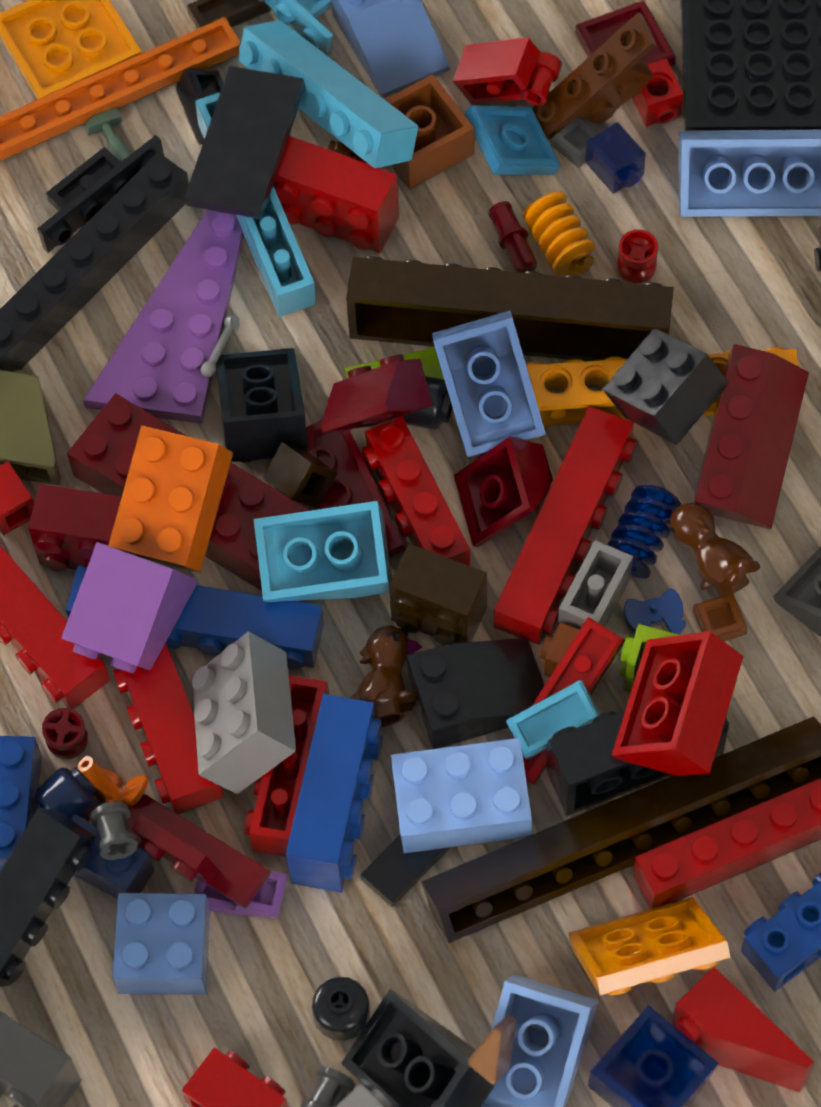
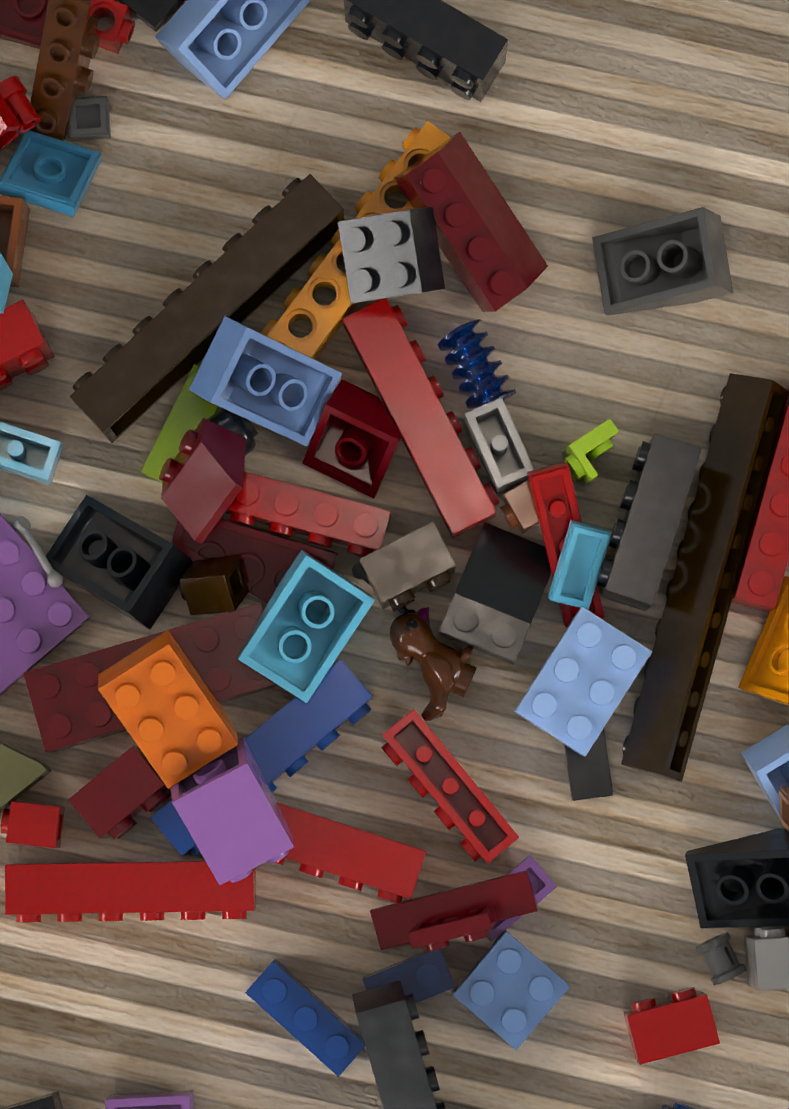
camera: 50 degrees left, 20 degrees up
dark blue head [35,767,99,820] -> none
dark red wheel [42,708,88,759] -> none
orange plant [78,757,148,823] -> none
dark grey bush [90,801,138,860] -> none
light grey brick [192,631,296,794] -> none
blue brick [286,694,383,893] -> none
black head [312,977,371,1041] -> none
dark red axle [488,201,537,273] -> none
light orange piece [523,191,595,277] -> none
clear blue brick [585,122,646,194] -> none
red slope [612,631,744,776] -> none
red wheel [617,230,658,283] -> none
blue piece [624,588,686,638] -> none
reddish brown animal [669,502,760,597] -> none
dark orange tile [693,594,748,641] -> none

